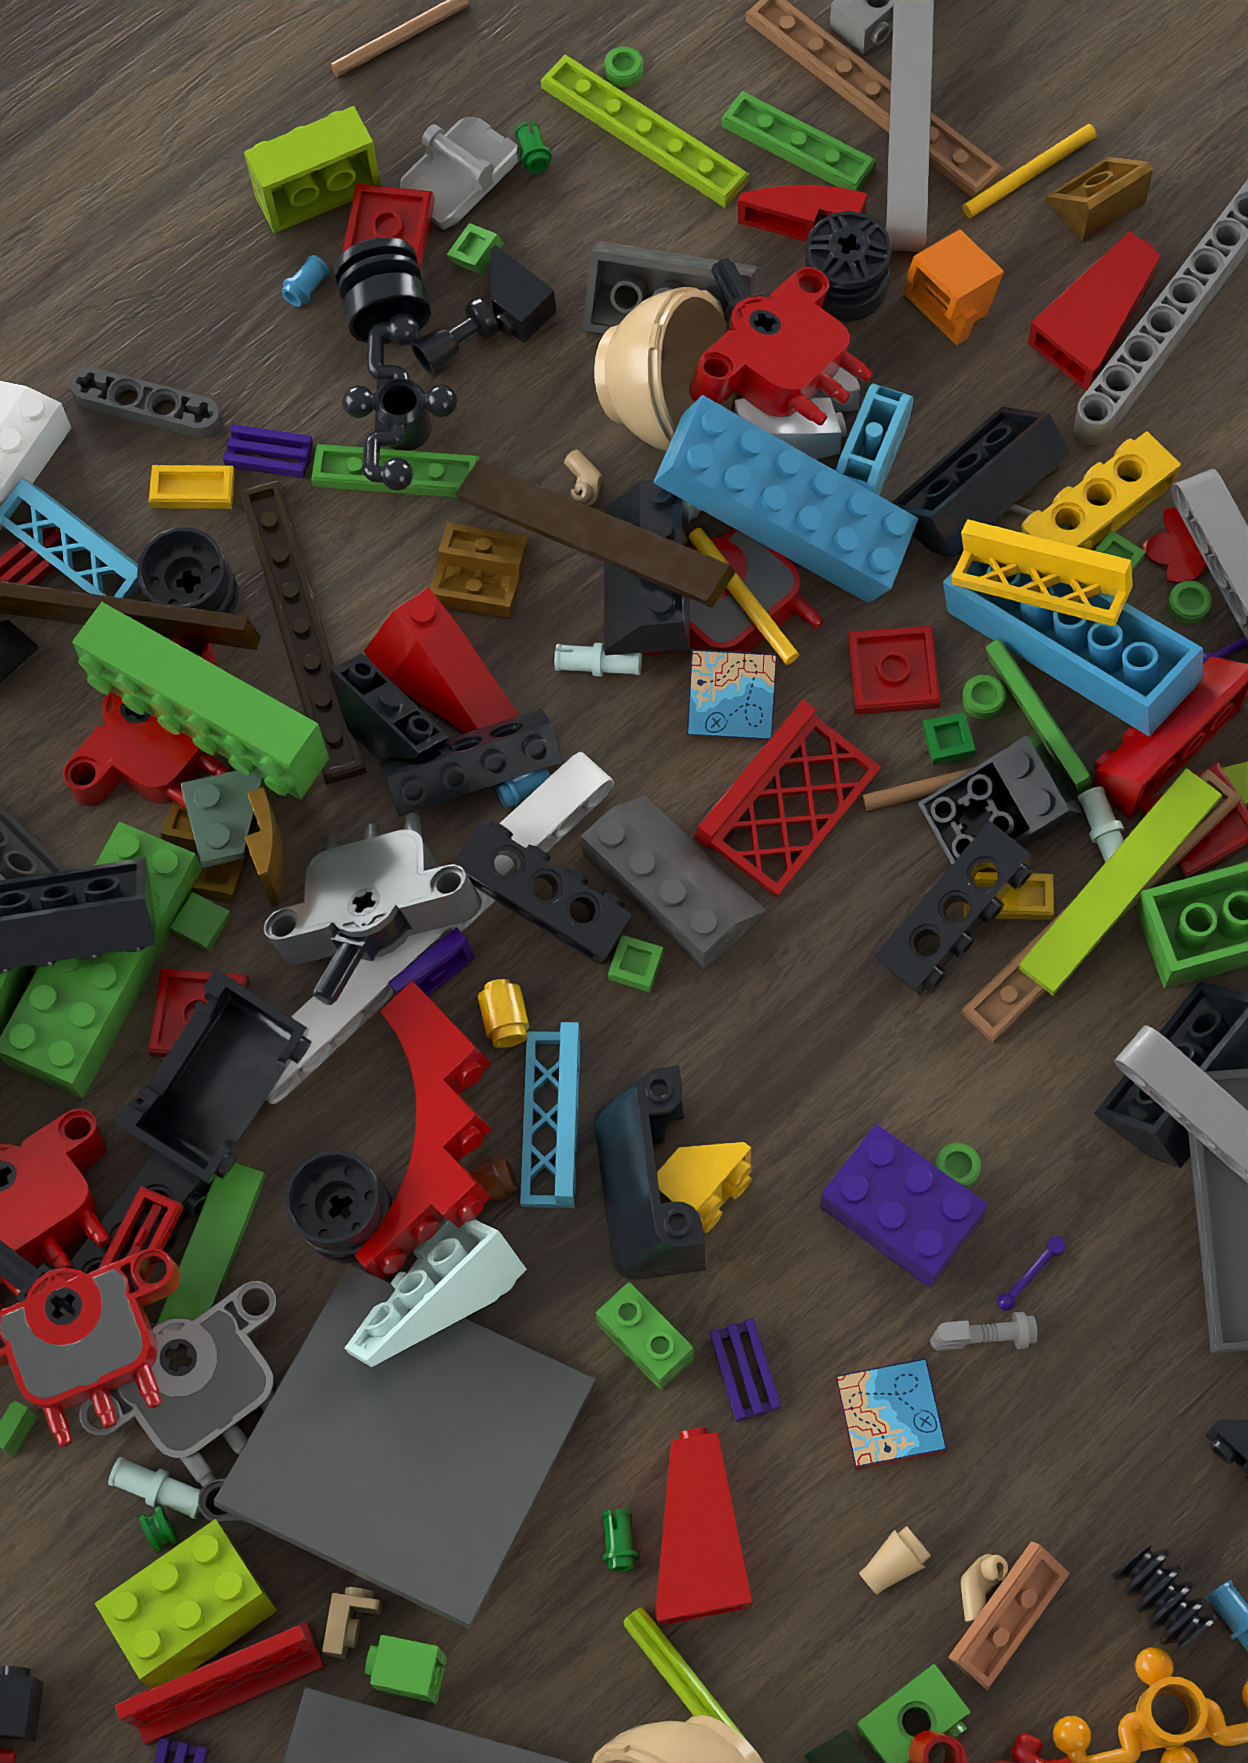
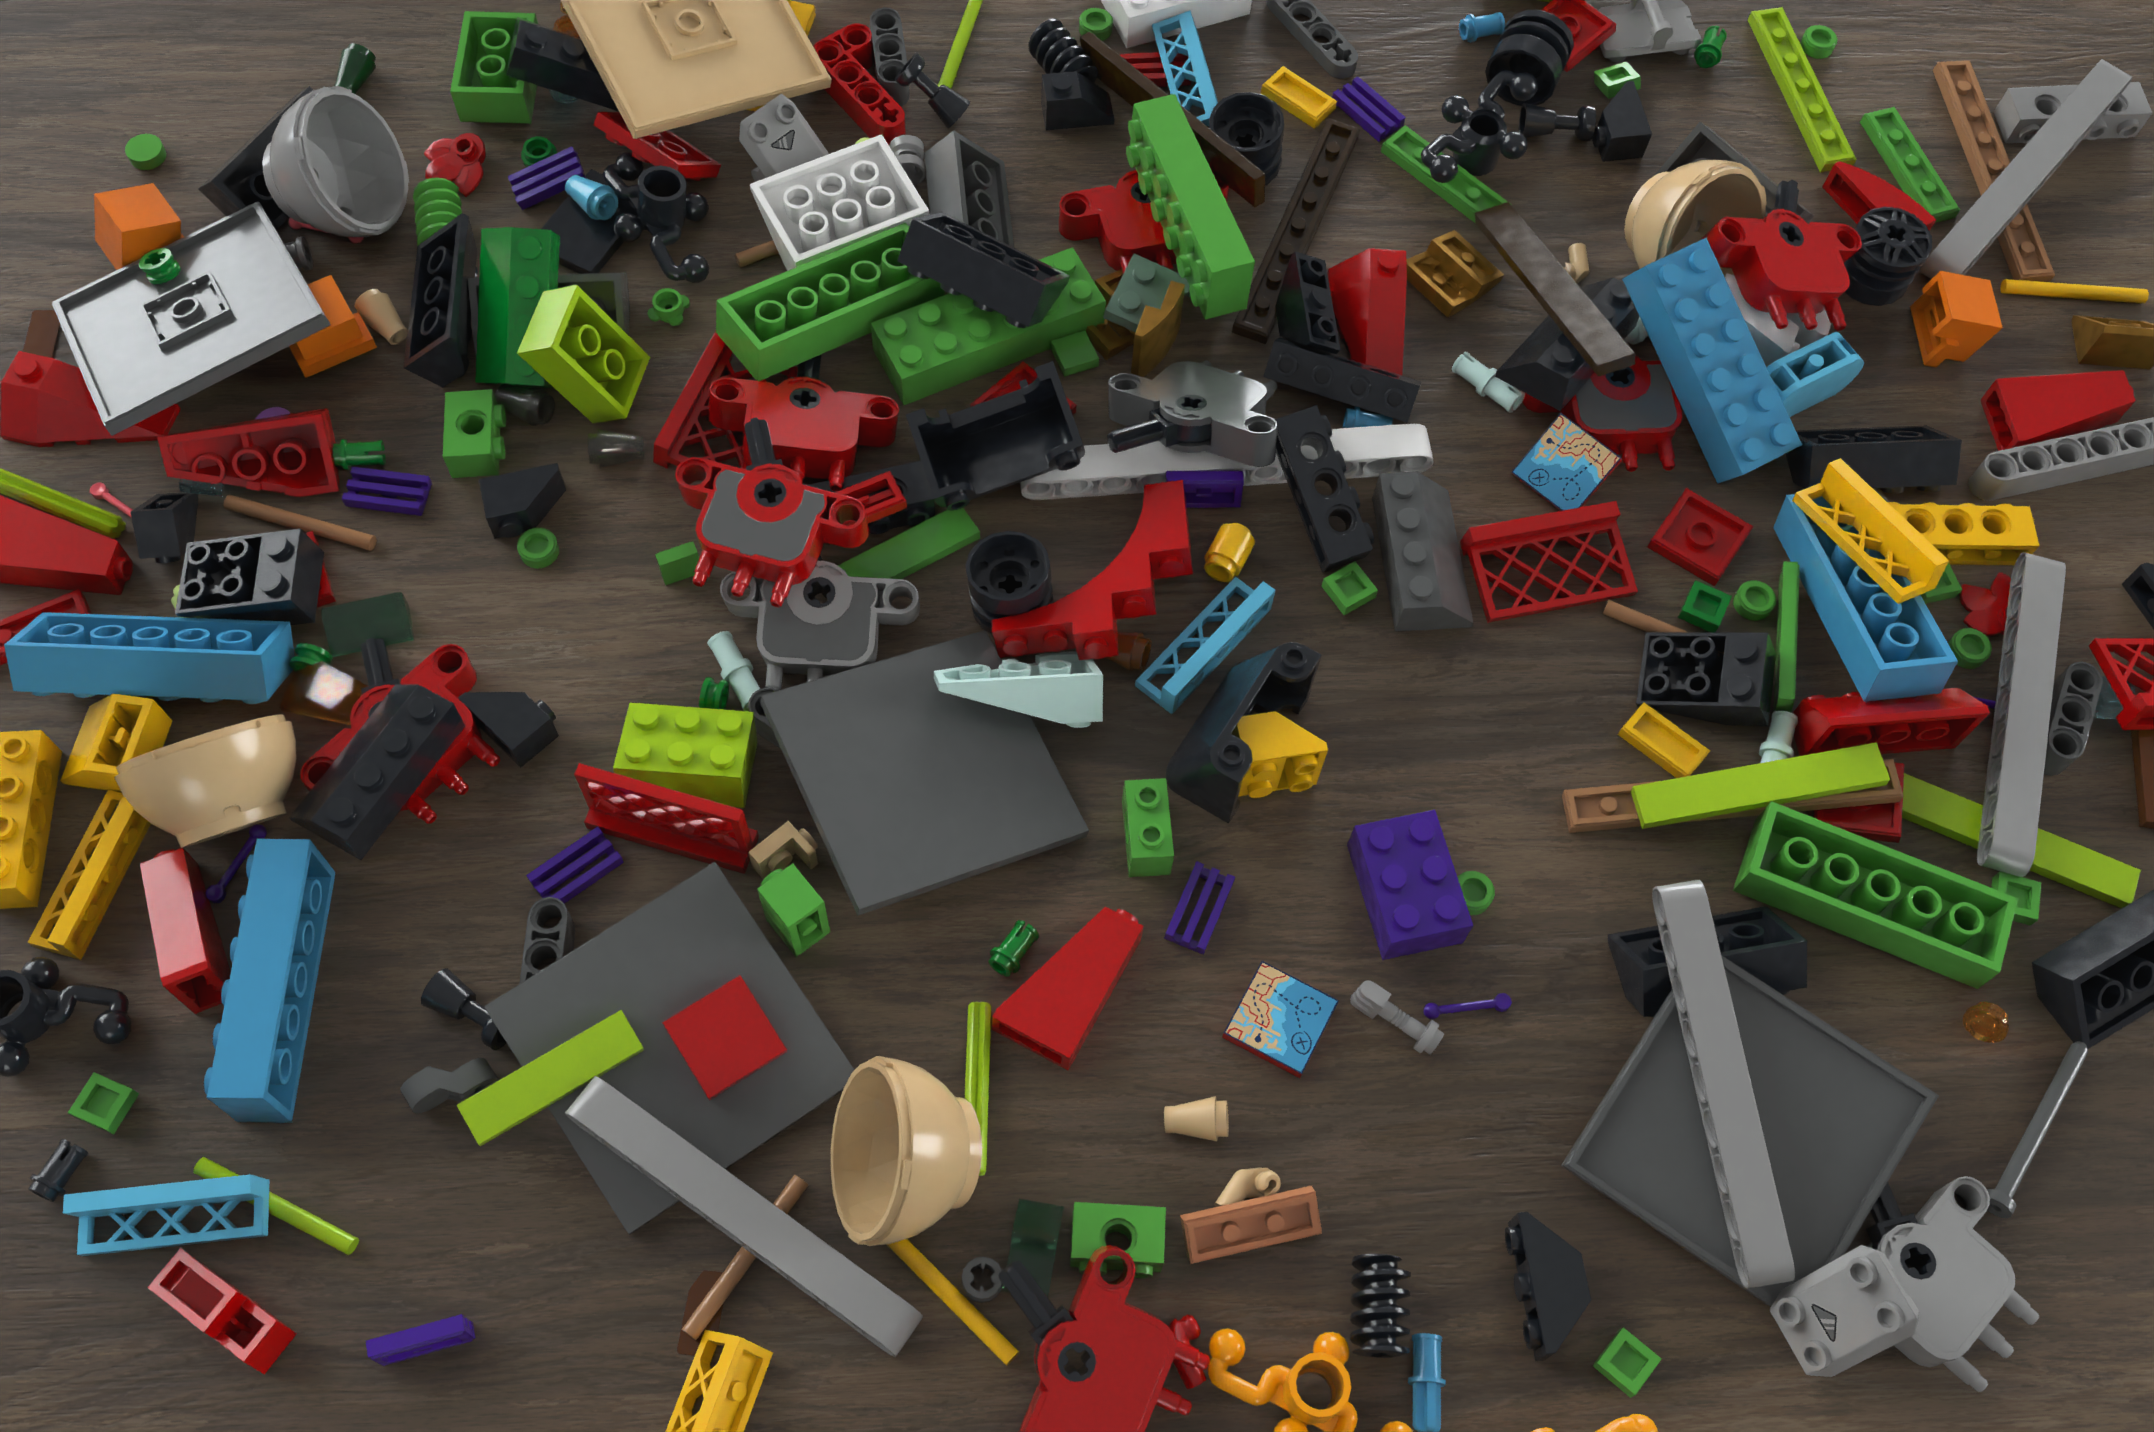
camera: 30 degrees right, 5 degrees down
yellow bar [688,528,799,665] -> none
black brick [874,820,1034,996] -> none

